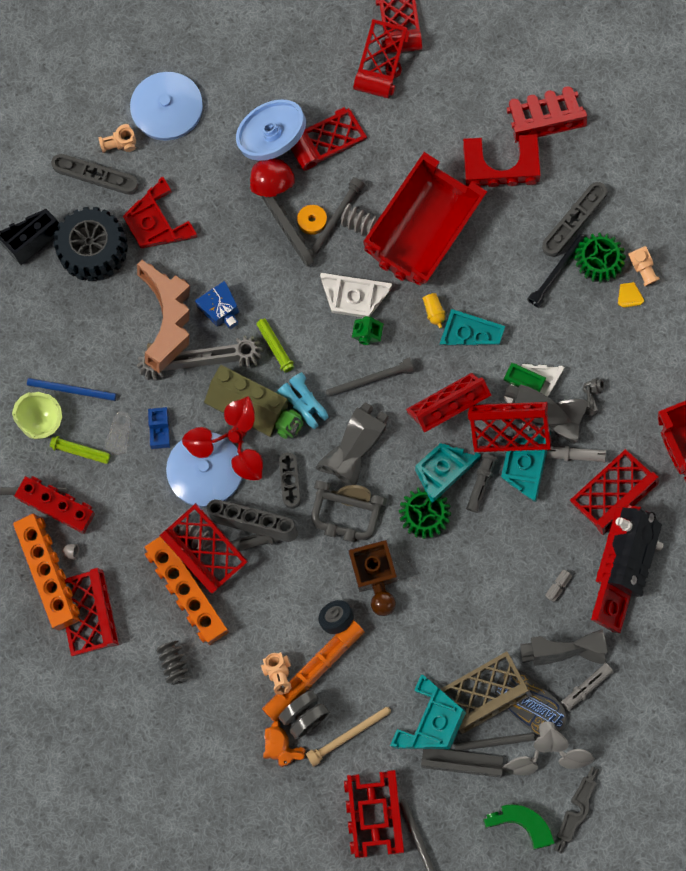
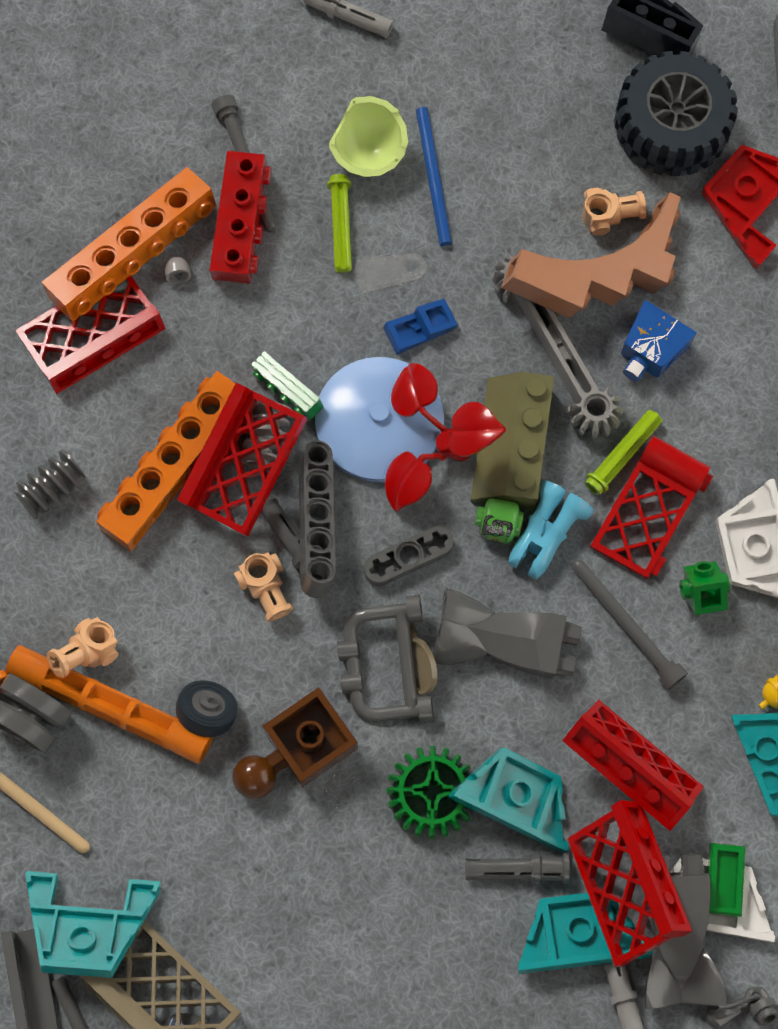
camera: 60 degrees right, 0 degrees up
none -> light nougat connector [233,552,294,622]
none -> piece [251,351,324,421]
none -> light nougat connector [582,188,646,236]
none -> red piece [590,436,713,579]

